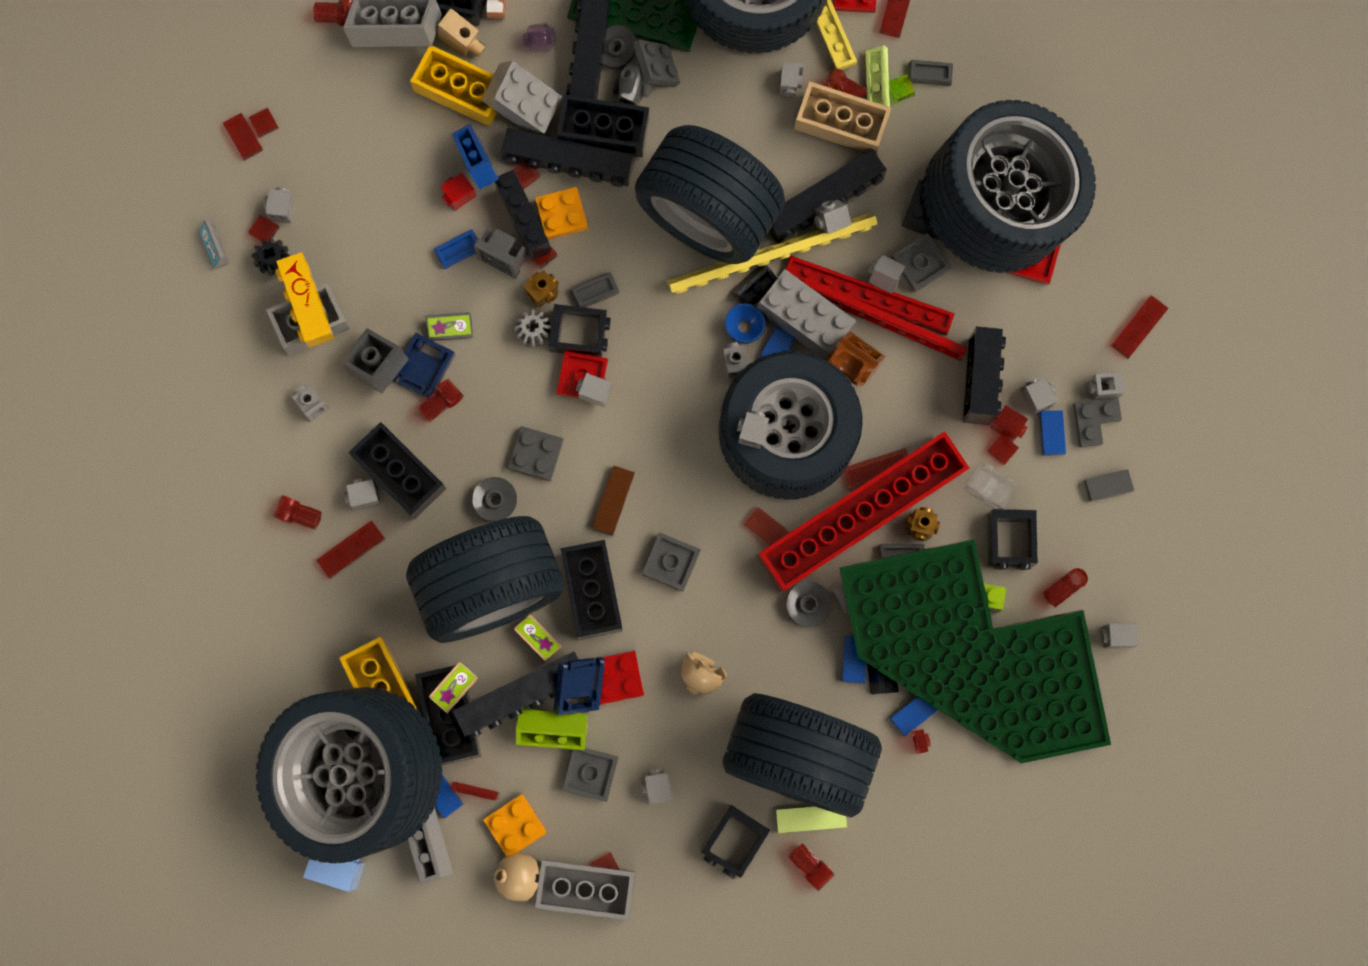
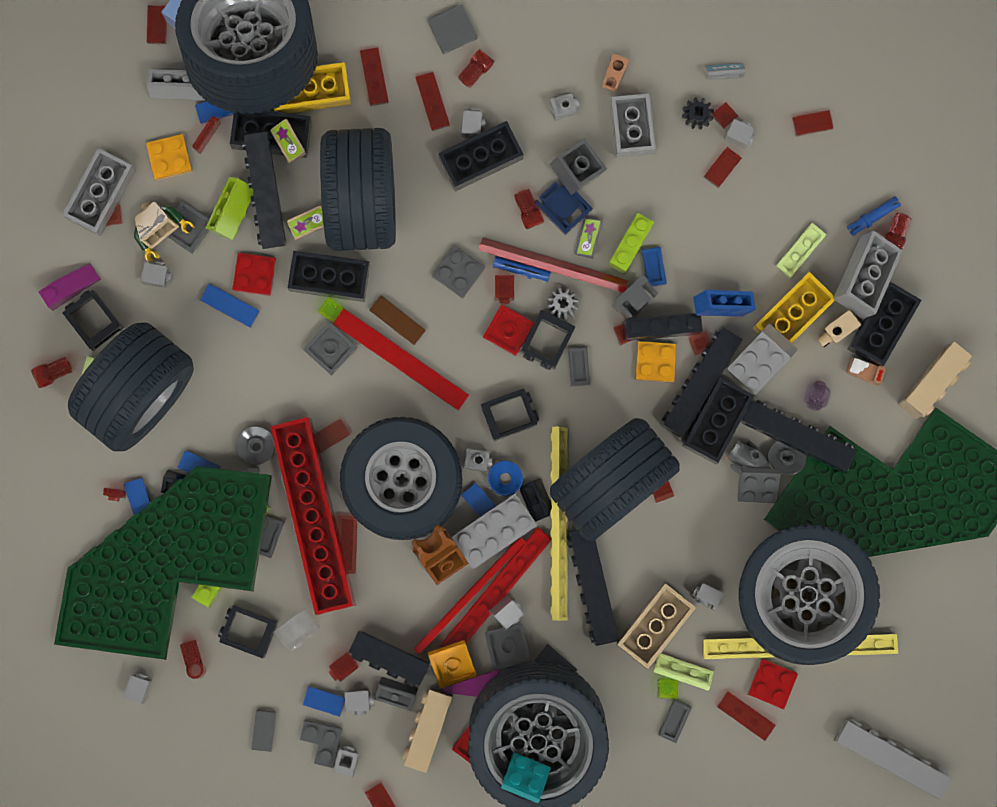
camera: 110 degrees right, 5 degrees up
clear red tile [249,108,279,138] -> none
yellow brick [275,252,335,348] -> none
red brick [440,172,476,211] -> none
dark grey dish [472,477,517,521] -> none
tan cylinder [494,853,539,902] -> none
pearl gold brick [523,270,559,308] -> none
dark blue container [553,657,605,716] -> none
light grey brick [576,373,612,408] -> none
tan cylinder [681,652,727,695] -> none
light grey brick [737,411,769,449] -> none
light grey brick [814,200,852,234] -> none
clear red piece [823,68,868,99] -> none
pearl gold brick [906,507,940,541] -> none
clear red tile [987,434,1019,465] -> none
none -> magenta slope [38,263,101,311]
none -> torso [134,202,195,262]
none -> clear red tile [146,5,167,44]
none -> blue tile [200,284,260,328]
none -> clear neon green plate [318,297,344,323]
none -> red tile [333,309,469,411]
none -> clear red tile [360,47,389,107]
none -> dark grey slope [374,677,418,711]
none -> tan brick [402,688,452,773]
none -> dark grey tile [428,4,477,55]
none -> light orange plate [428,640,477,689]
none -> magenta slope [442,669,499,697]
none -> red tile [479,238,629,293]
none -> black window [481,388,539,442]
none -> blue pin [493,256,551,282]
none -> clear red brick [495,275,514,304]
none -> teal plate [501,752,551,803]
none -> nougat leg [602,53,629,93]
none -> lime brick [608,213,654,275]
none -> clear red tile [704,147,742,189]
none -> yellowish green tile [775,223,827,278]
none -> blue pin [847,196,901,236]

